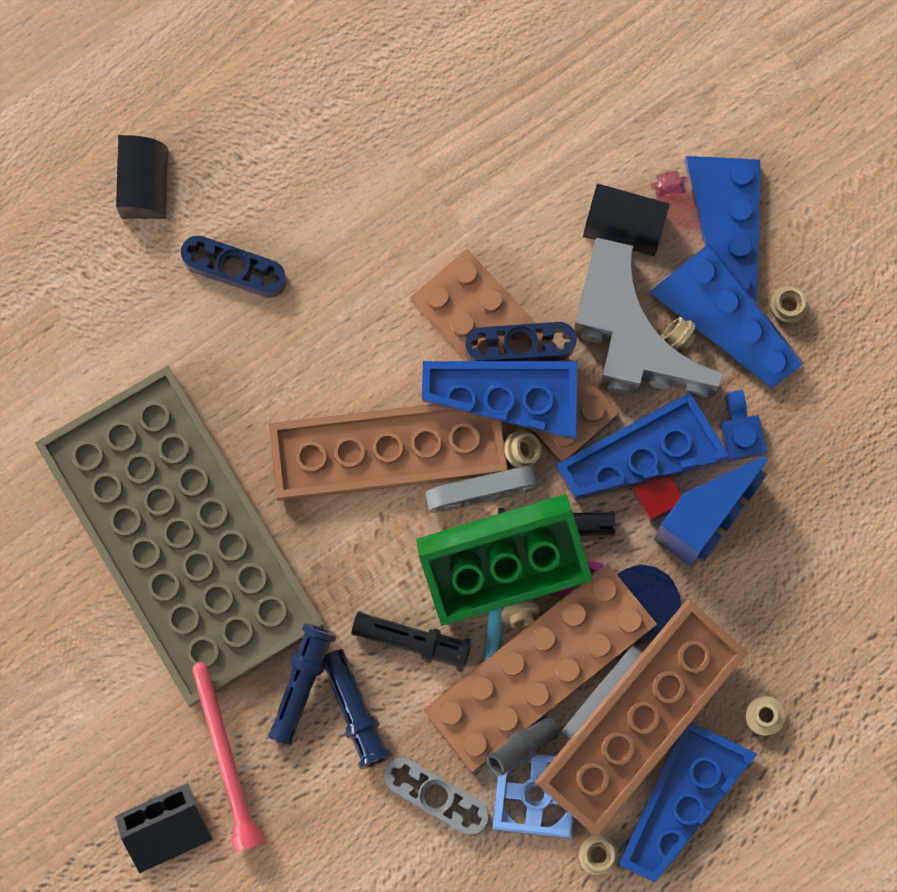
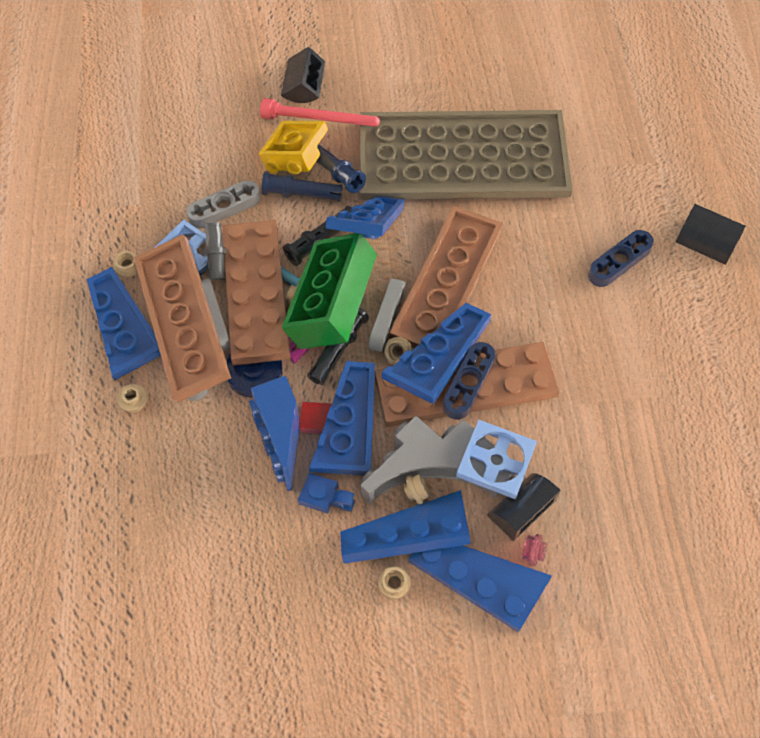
camera: 120 degrees right, 15 degrees down
none -> yellow plate [258,121,328,175]
none -> blue wing [326,197,405,239]
none -> light blue piece [456,420,537,500]

